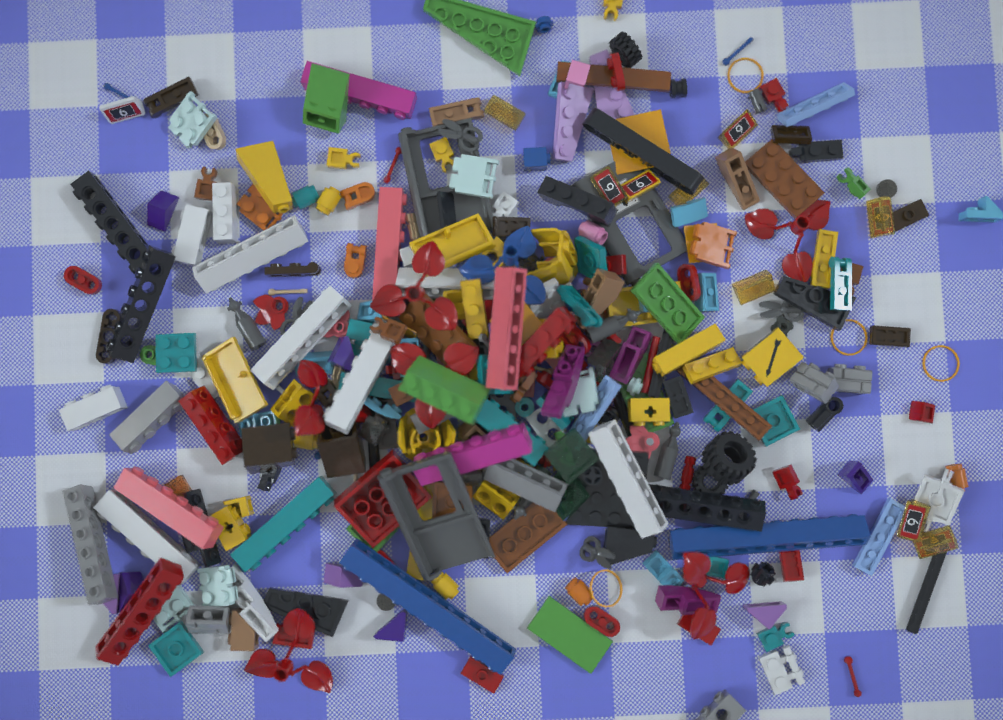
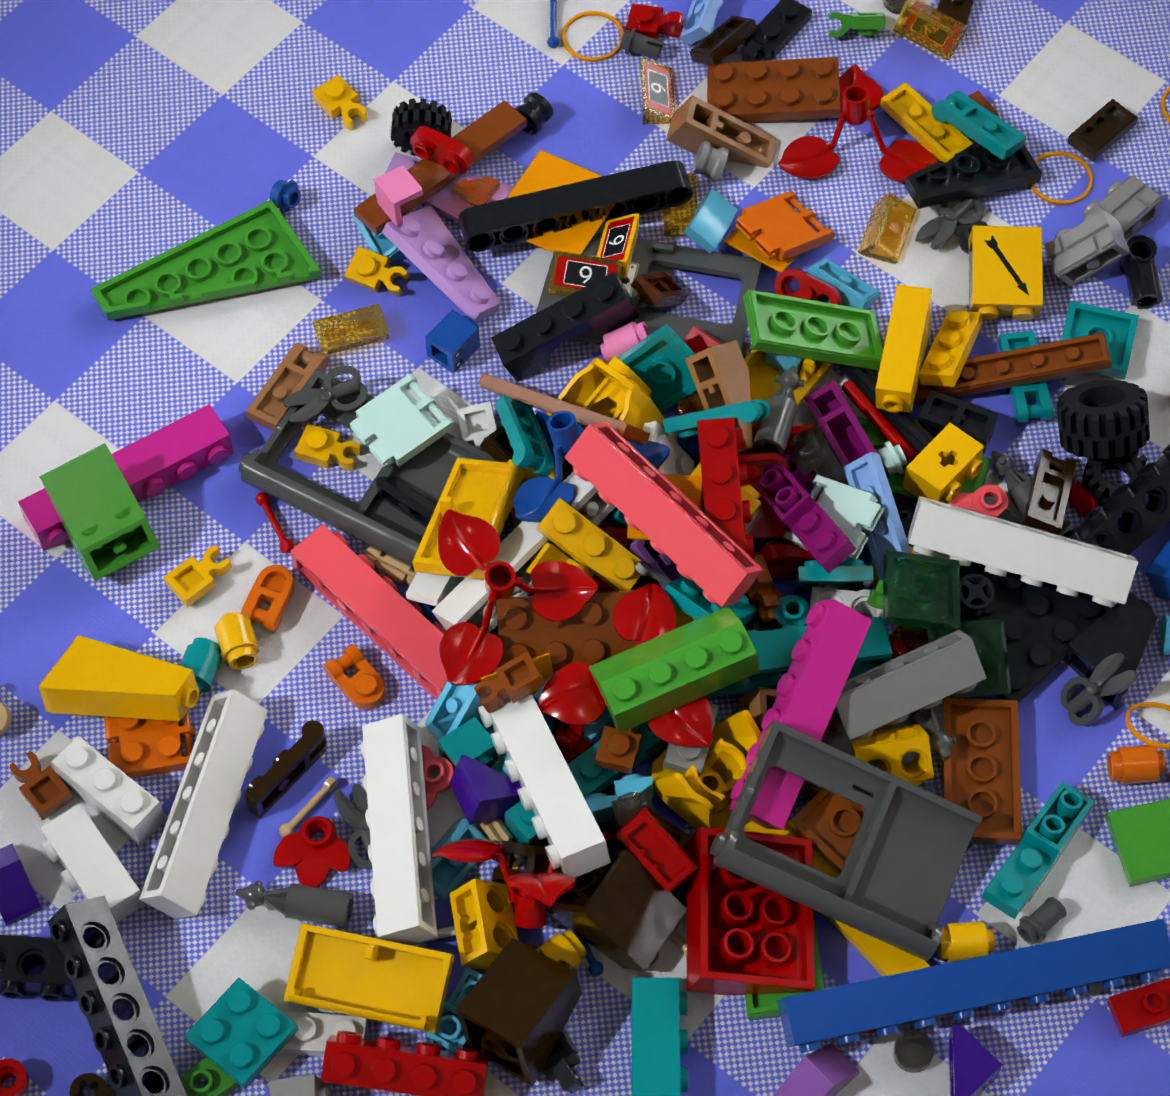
camera: 50 degrees left, 25 degrees down
none -> yellow plate [344,246,410,295]
none -> clear orange tile [452,176,500,206]
none -> tile [478,373,650,446]
none -> teal plate [495,395,554,477]
none -> red plate [616,807,698,893]
none -> reddish brown plate [630,272,689,308]
none -> light grey wheel [692,140,729,181]
none -> teal slope [981,781,1095,919]
none -> dark grey pin [1017,897,1067,945]
none -> dark brown plate [1022,448,1076,535]

